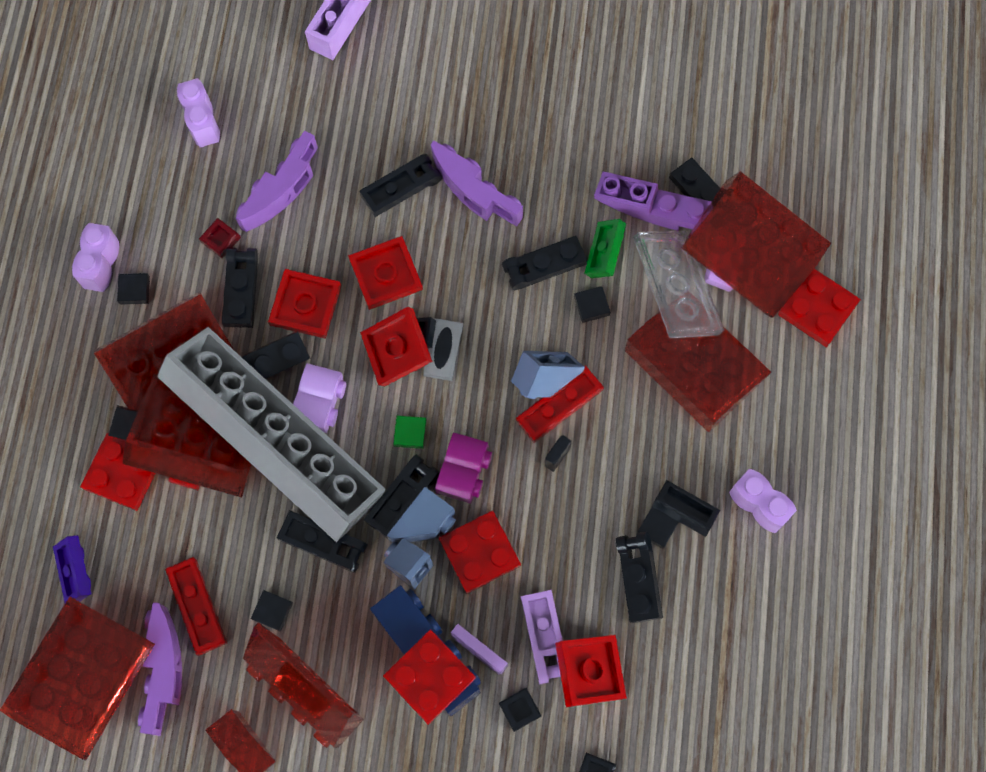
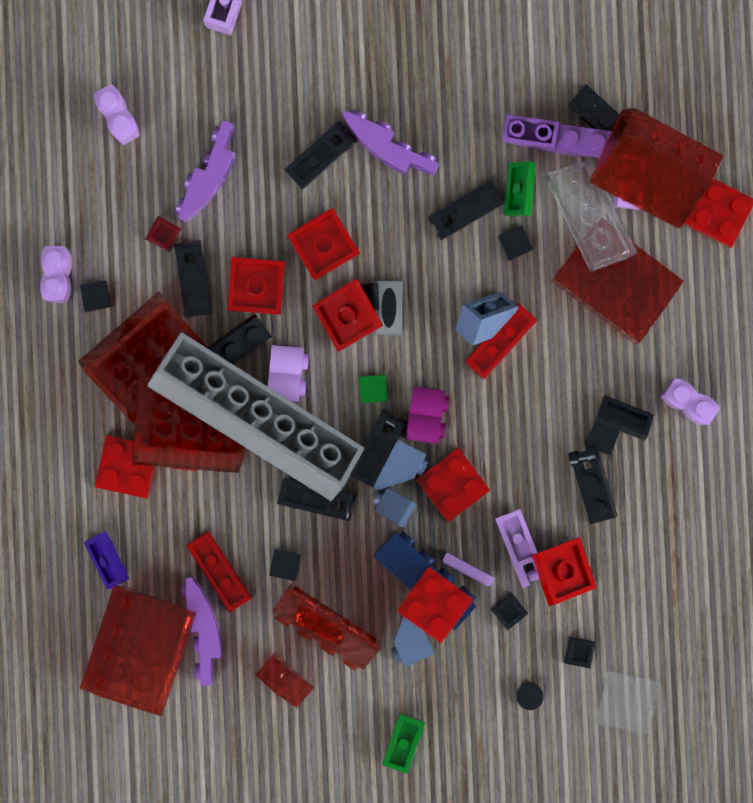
camera: 15 degrees left, 15 degrees up
black tile [108,405,147,443] -> none
black tile [545,435,572,472] -> none
none -> sand blue slope [391,616,435,667]

